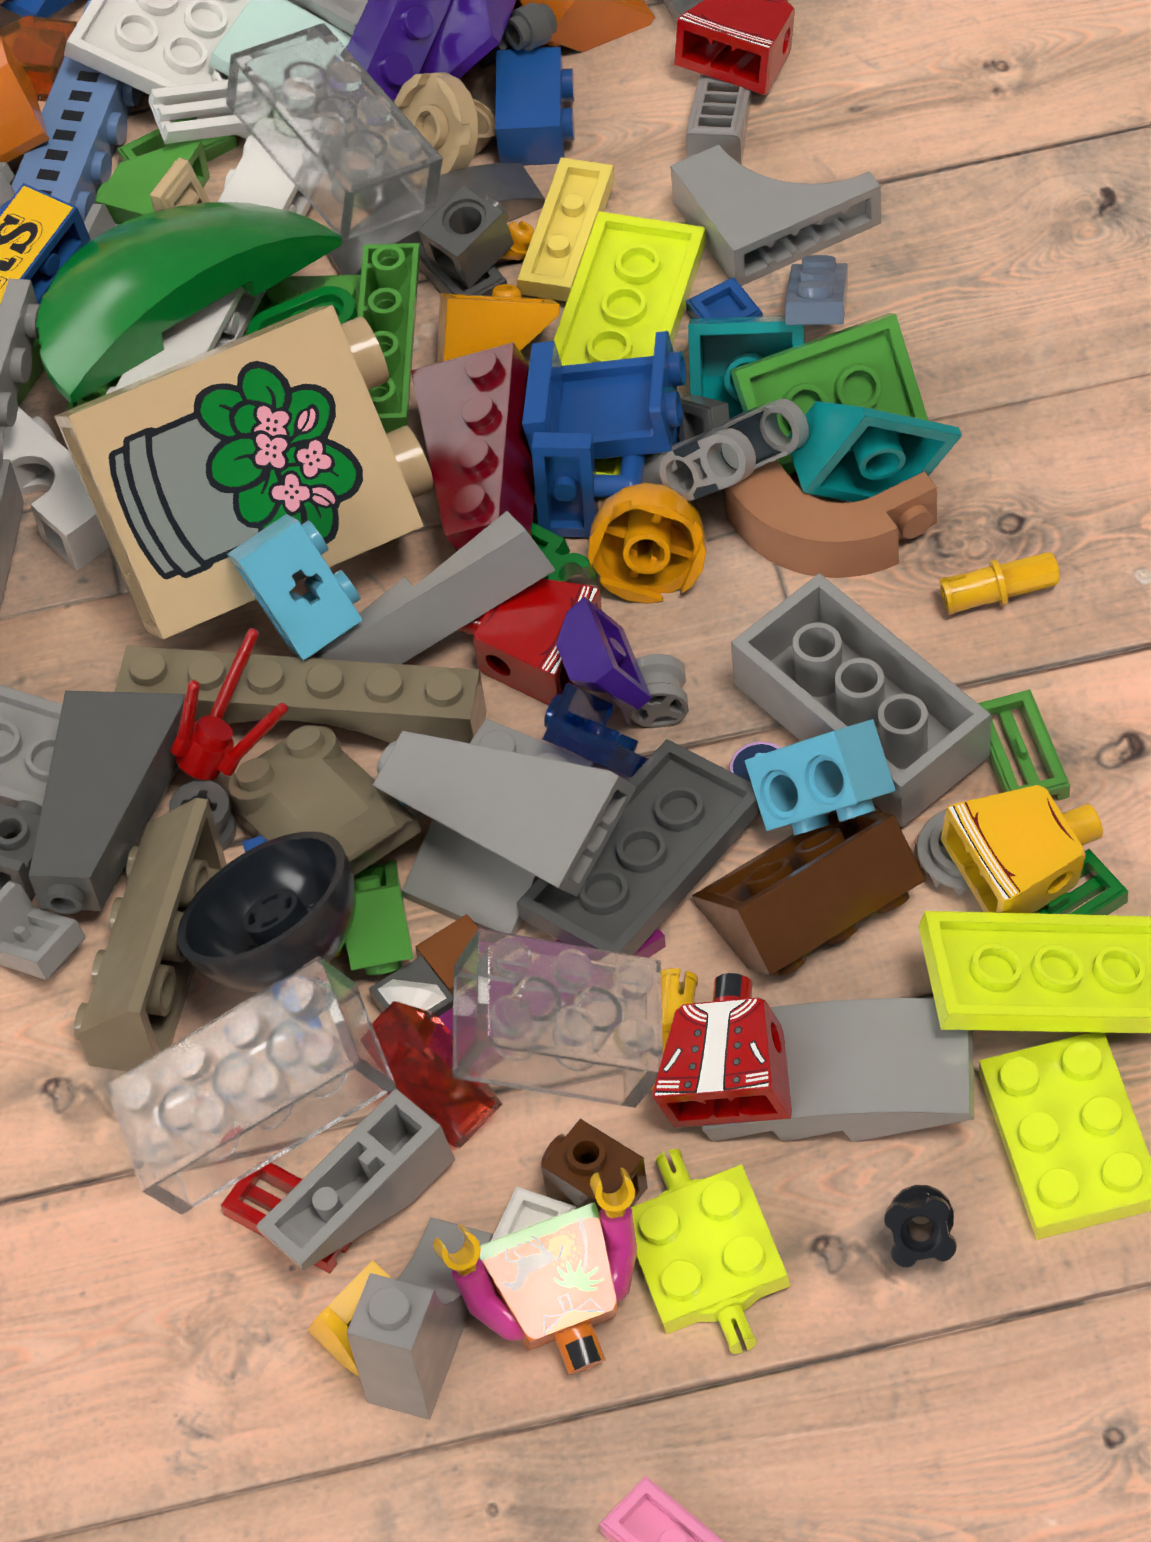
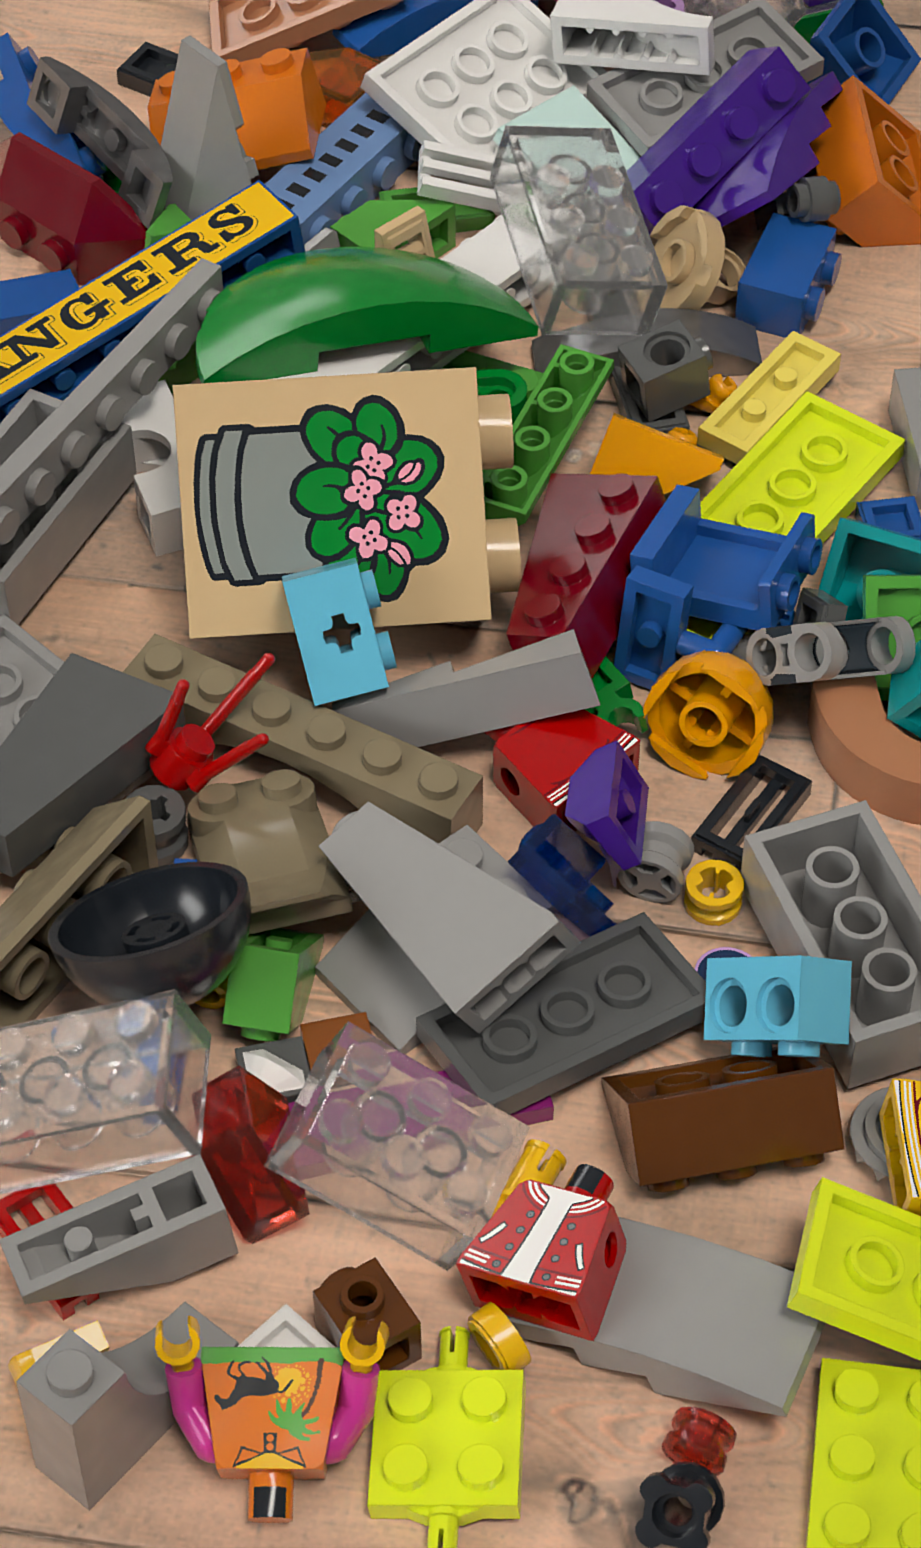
camera: 15 degrees right, 5 degrees down
none -> yellow tile [467,1302,532,1370]
none -> clear red bush [662,1406,737,1476]
none -> yellow bush [684,860,744,926]
none -> black tile [691,754,812,873]

